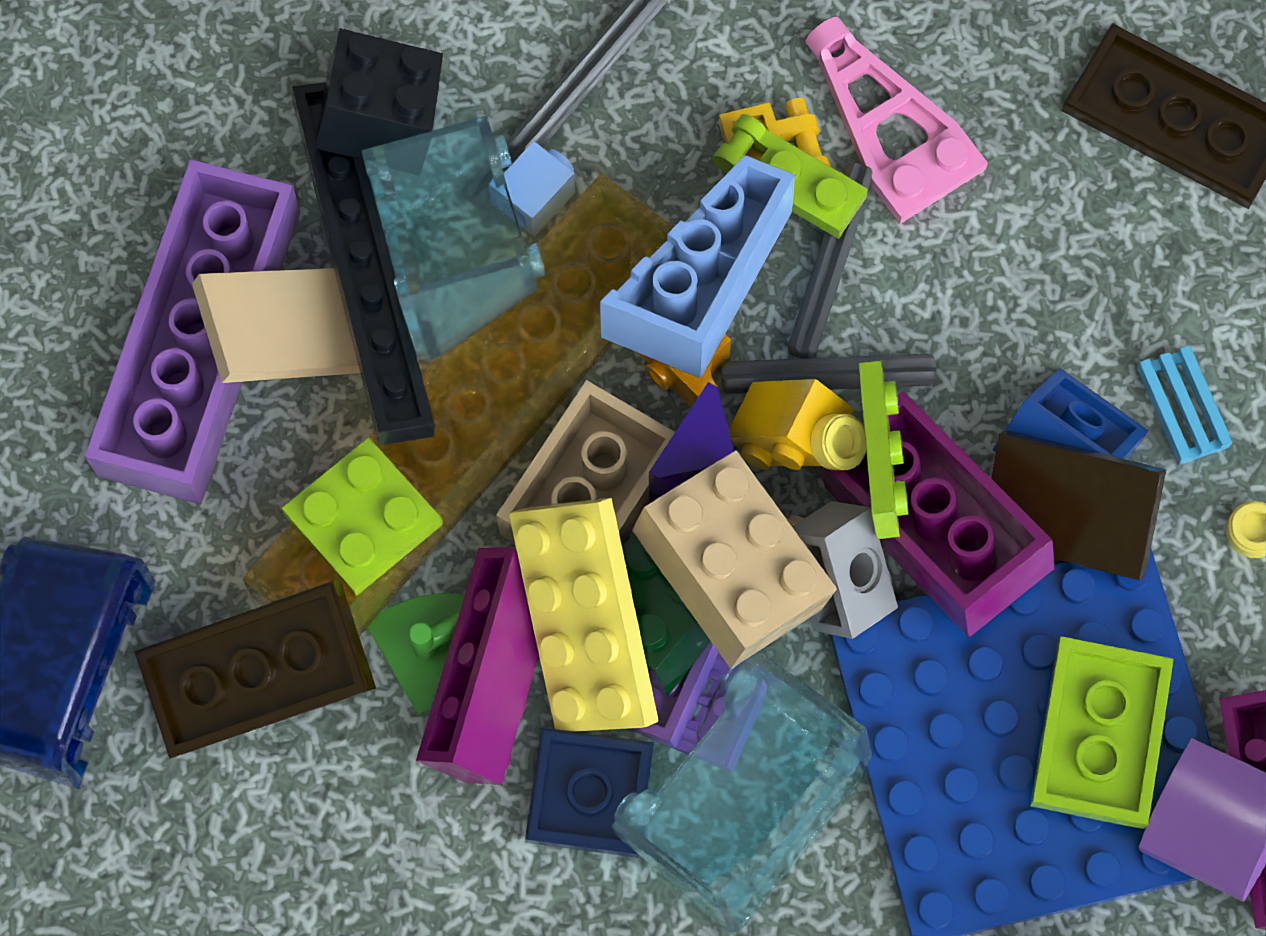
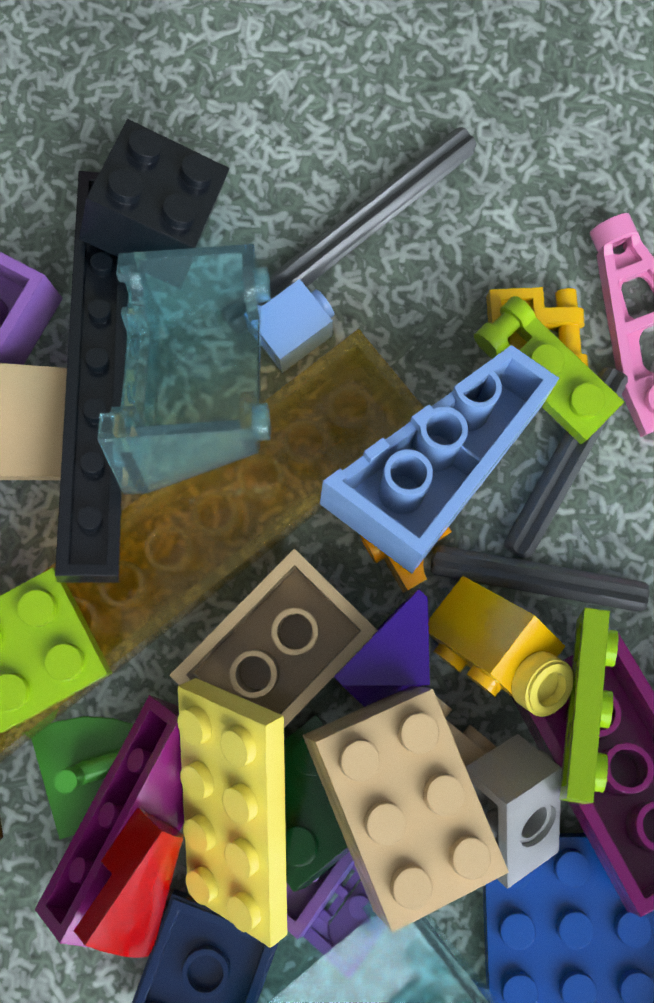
camera: 10 degrees right, 10 degrees up
none -> red slope [74,807,184,958]

